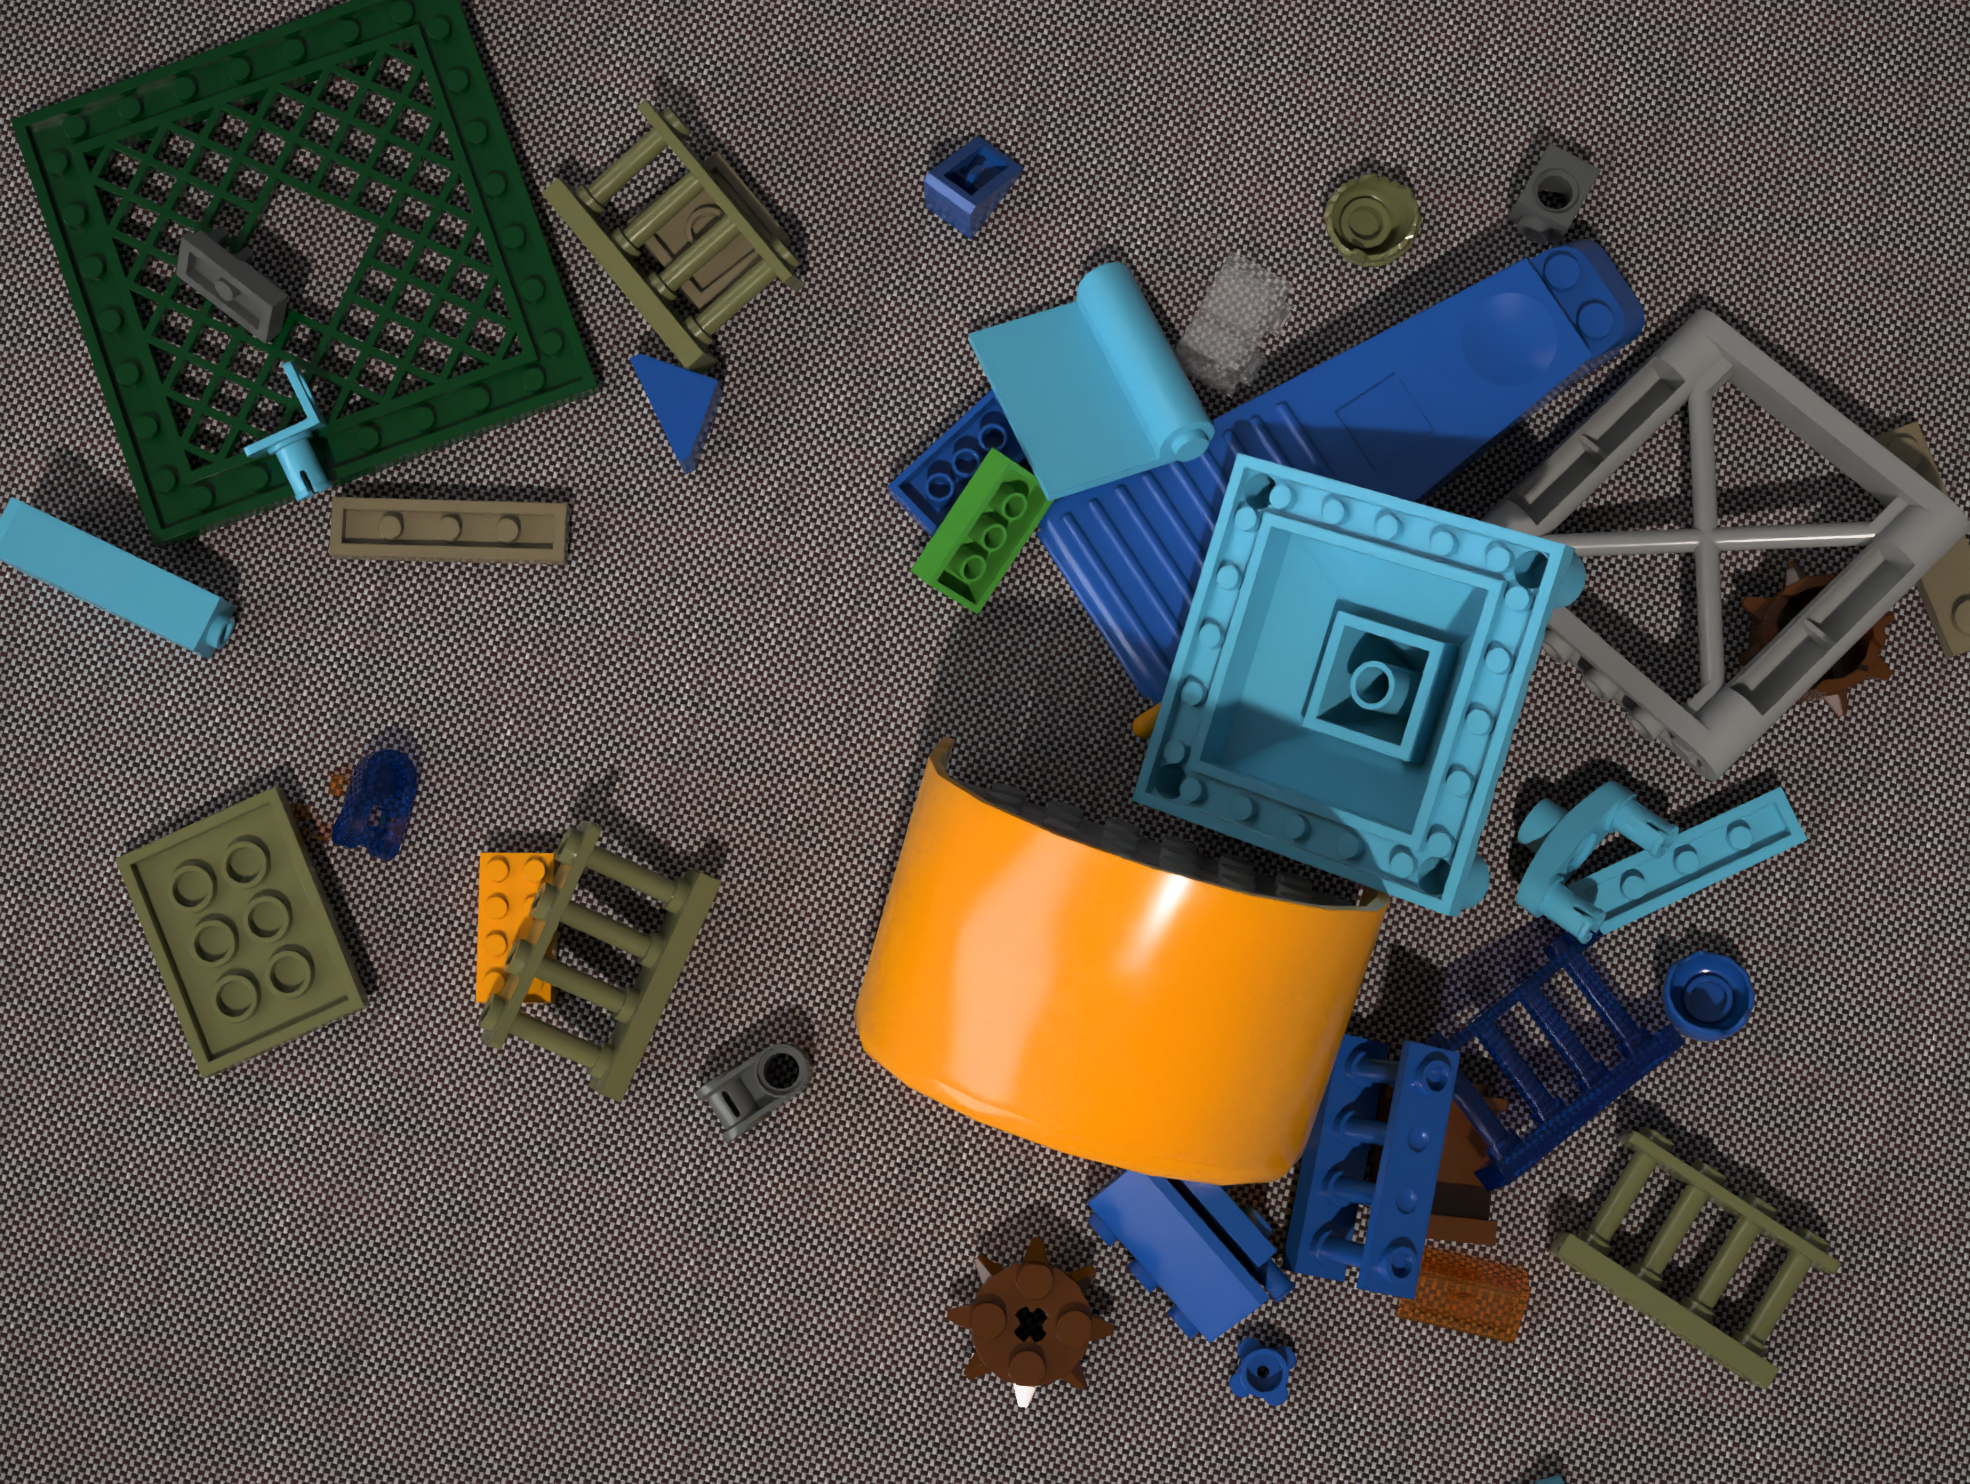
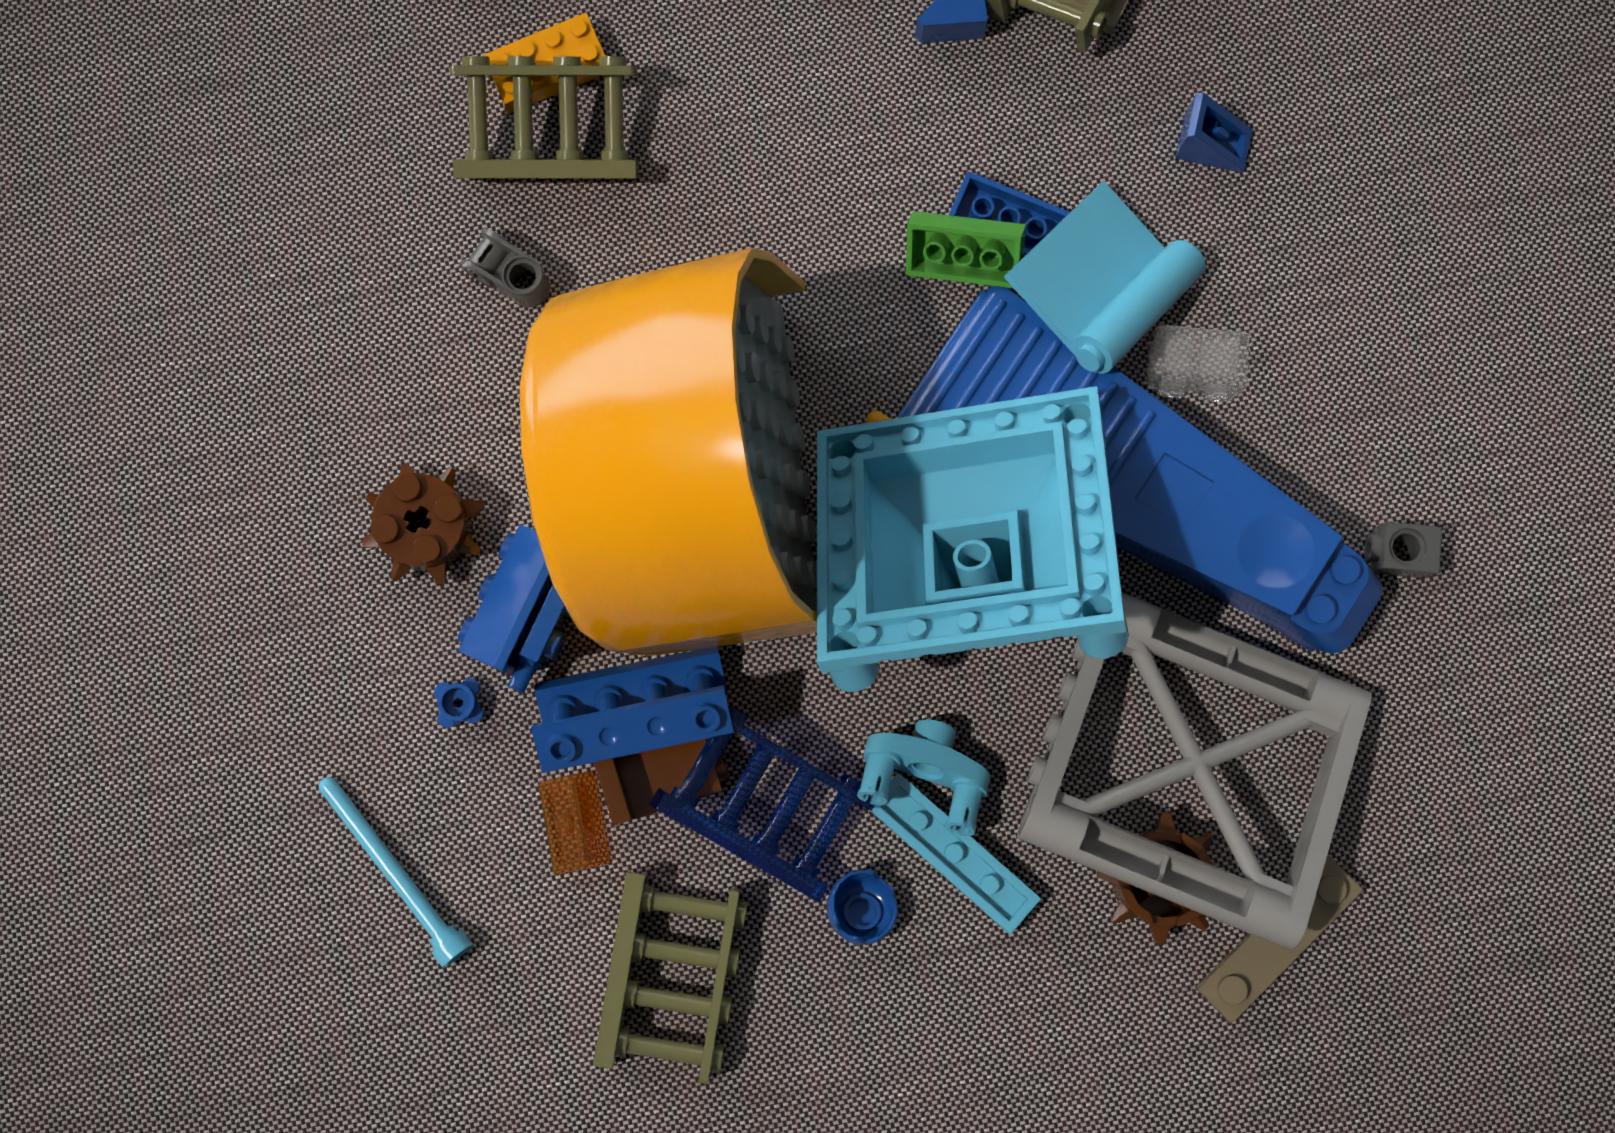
camera: 65 degrees right, 0 degrees up
olive hair [1324,173,1422,267] -> none

